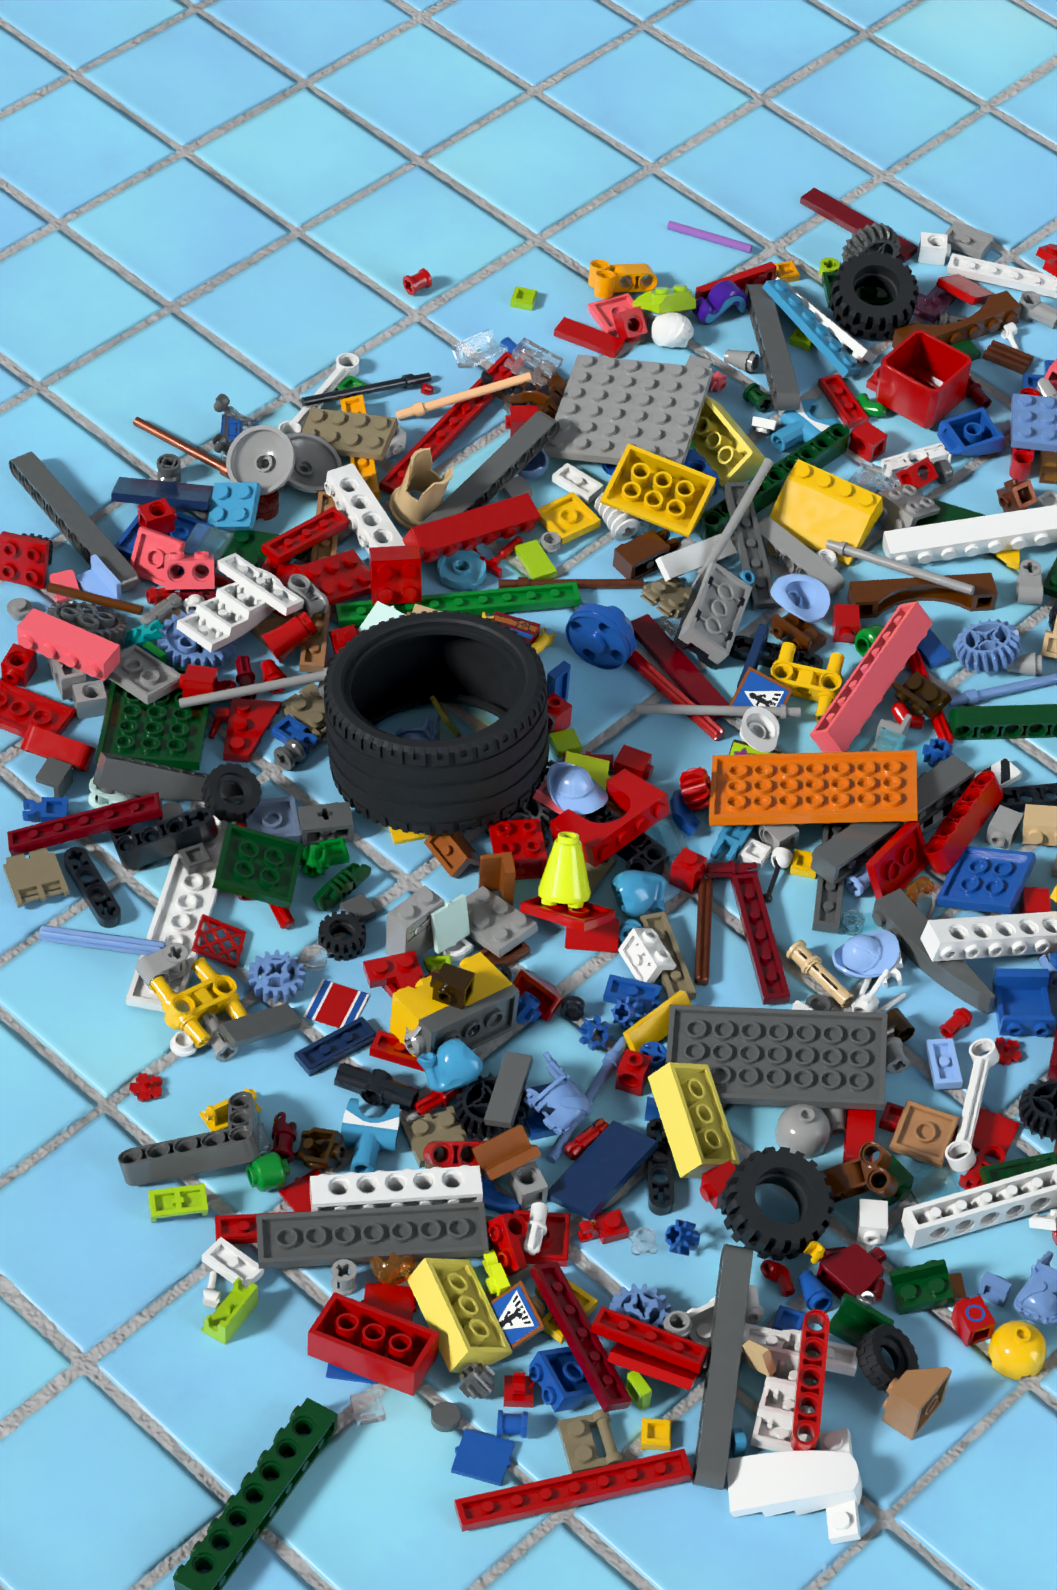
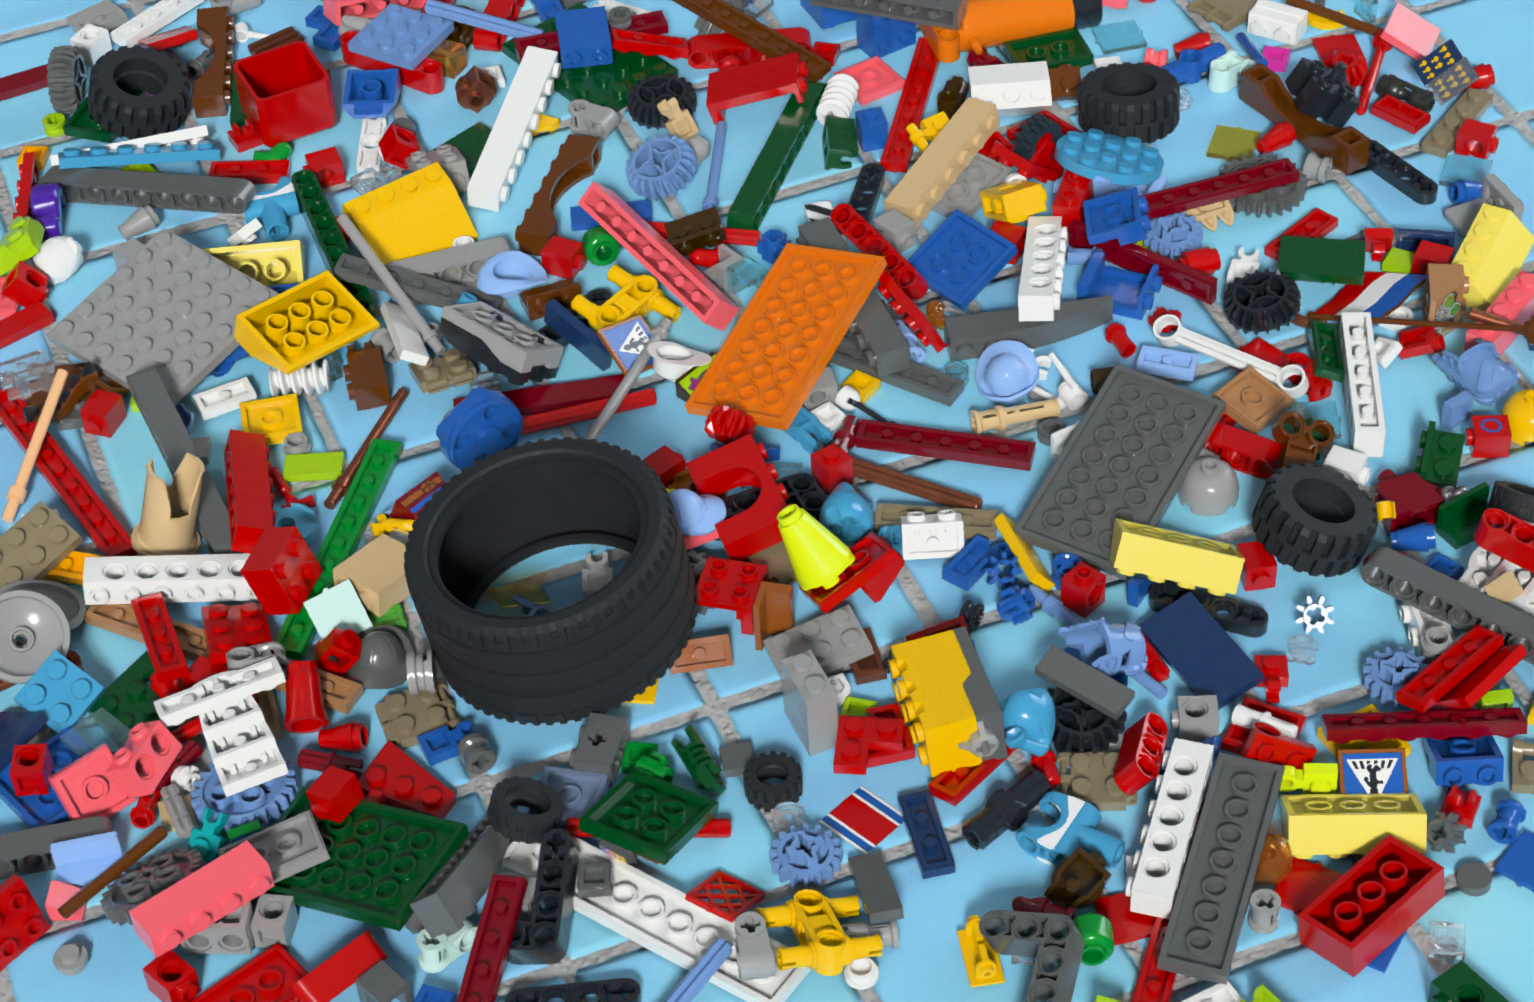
camera: 60 degrees left, 5 degrees down
light grey bar [179,667,328,709] -> none
light aqua piece [430,894,470,954] -> none
dark brown brick [430,963,475,1010] -> none
dark orange panel [472,1125,541,1180] -> none
dark green bush [743,383,773,412] -> none
light grey bar [826,539,975,595] -> none

